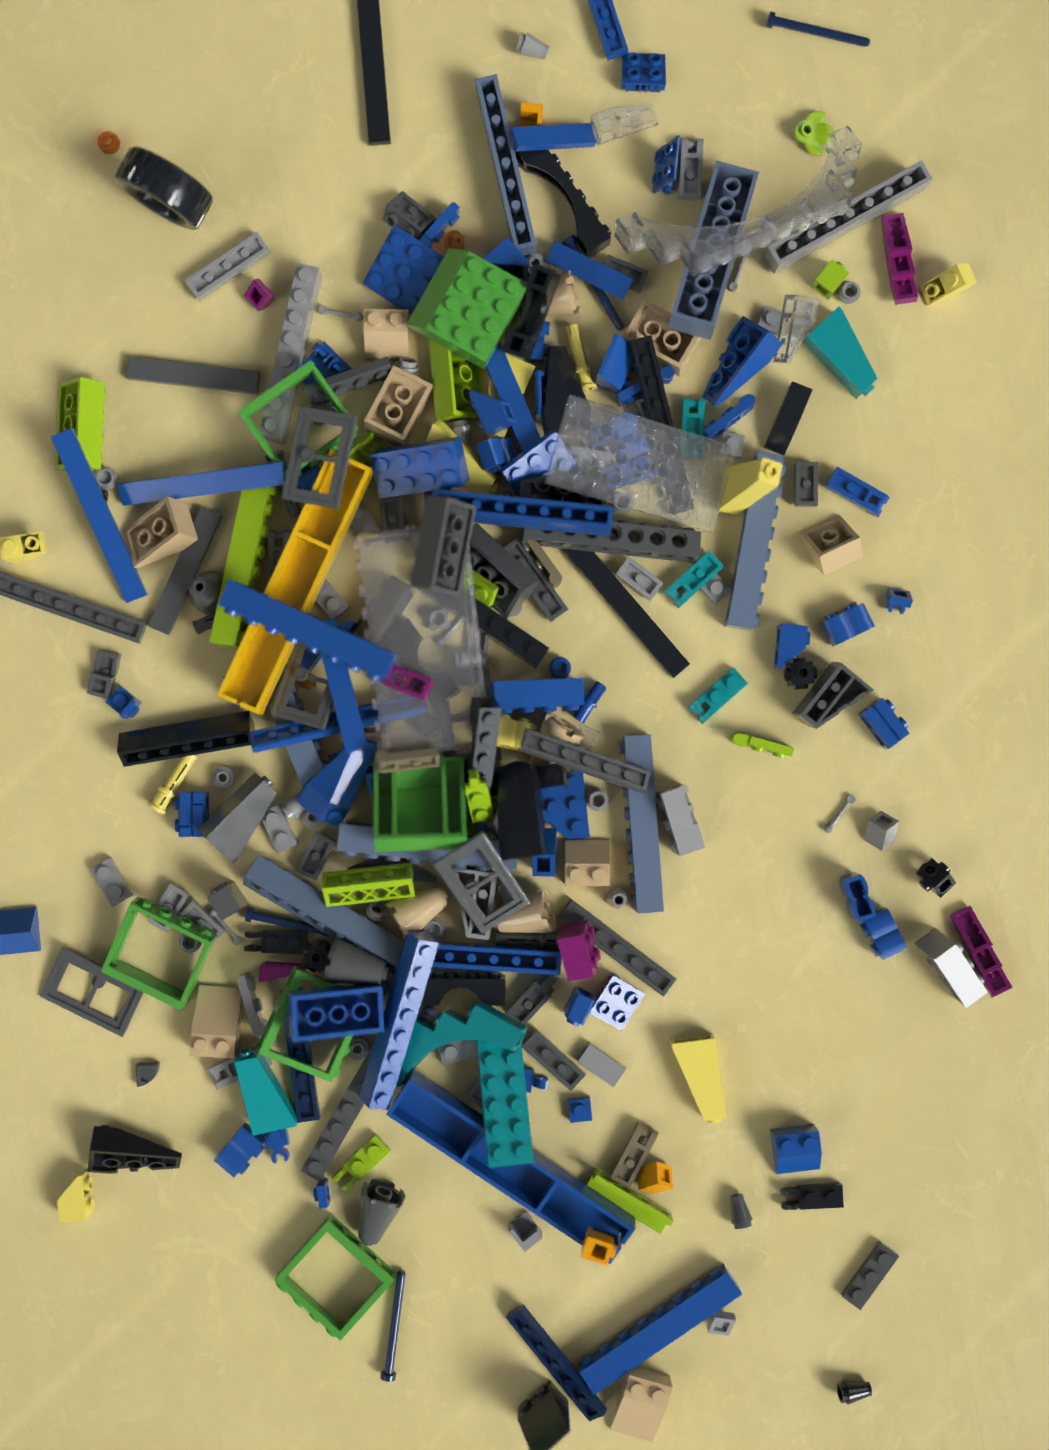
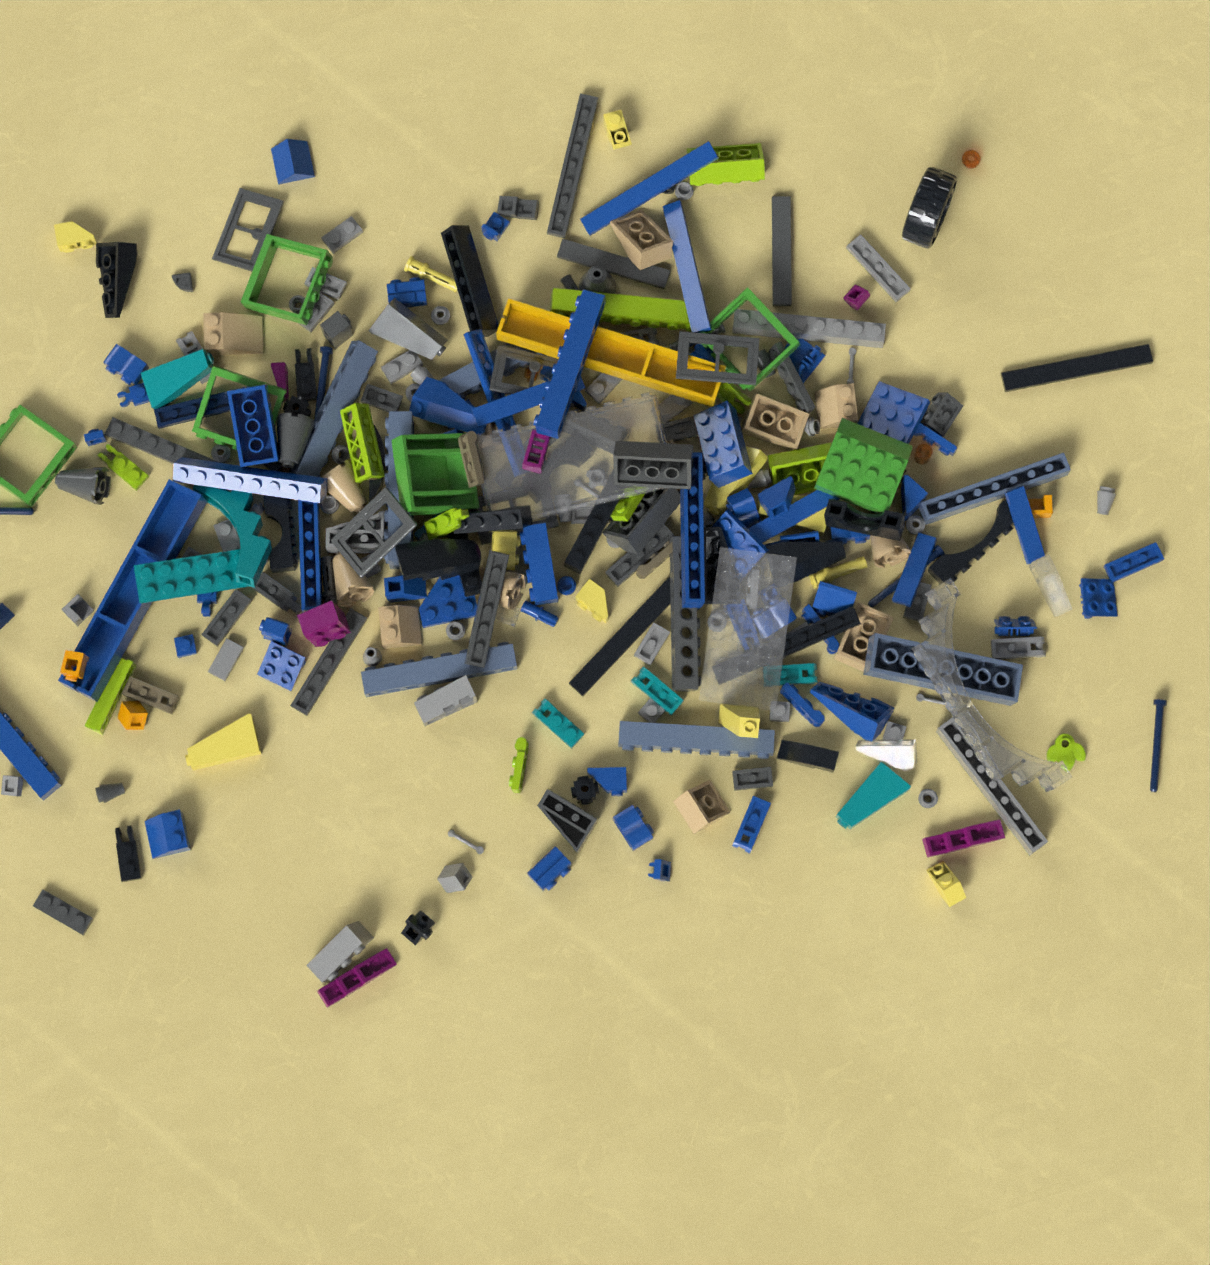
camera: 85 degrees right, 10 degrees down
light grey hinge [209,908,242,945] -> none
light grey plate [236,972,268,1036] -> none
lime brick [811,259,849,300] -> none
blue brick [839,872,875,922] -> none
blue brick [860,907,907,960] -> none
none -> light yellow slope [575,579,608,623]

